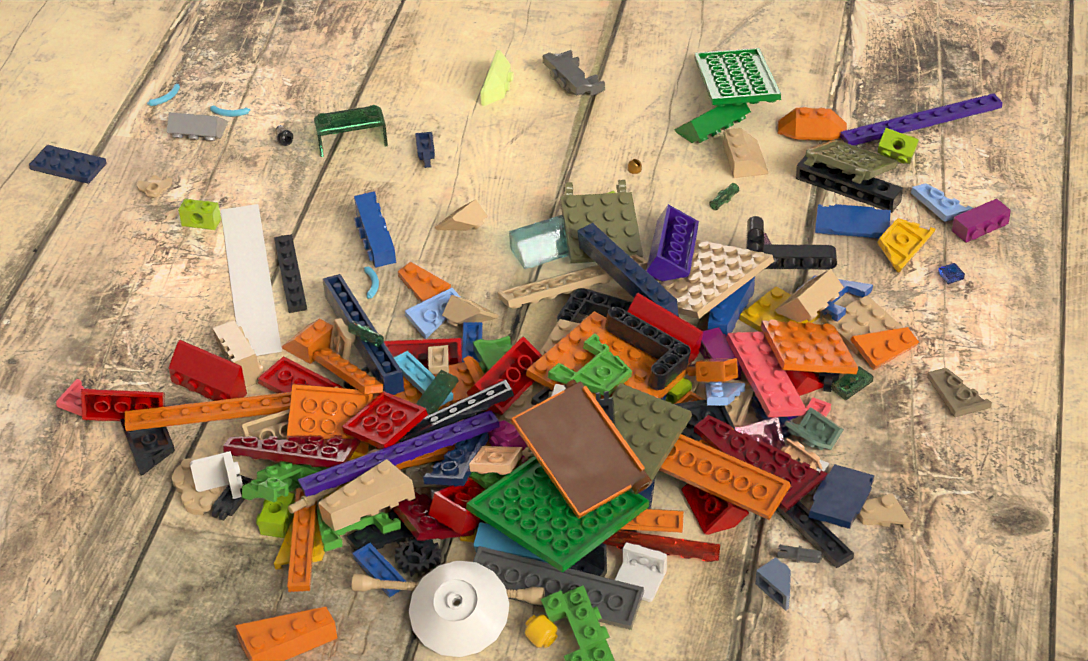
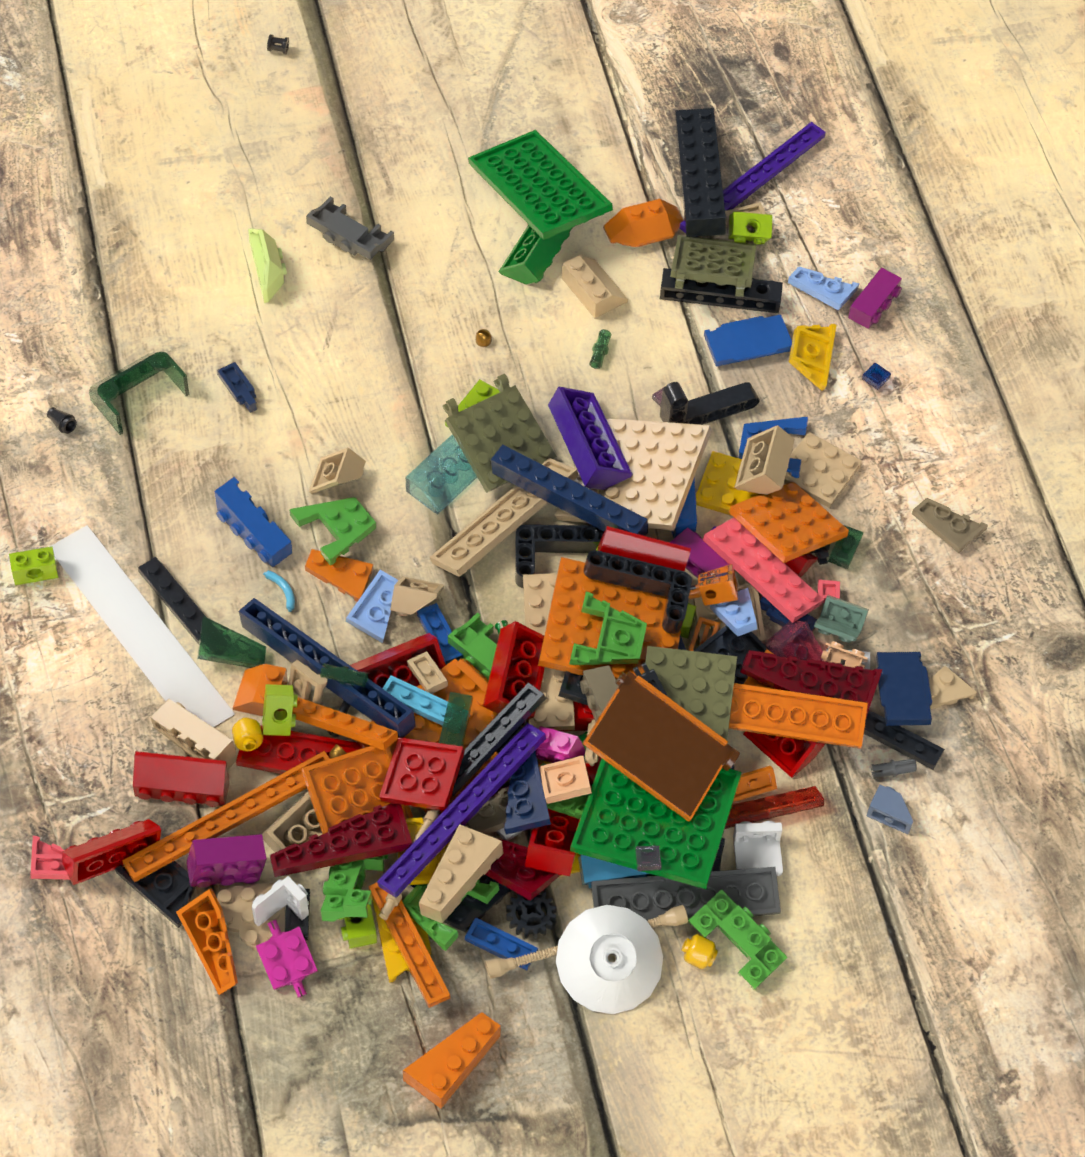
camera: 30 degrees left, 15 degrees up
orange wing [850,327,919,370] -> none
none -> orange wedge [176,888,238,995]
none -> magenta brick [187,834,267,888]
none -> clear green wing [197,616,266,668]
none -> yellow head [232,718,263,751]
none -> dark pink plate [256,920,318,998]
none -> lime brick [262,684,298,736]
none -> bright green wing [289,497,376,566]
none -> tile [635,846,661,871]
none -> black brick [675,108,726,237]

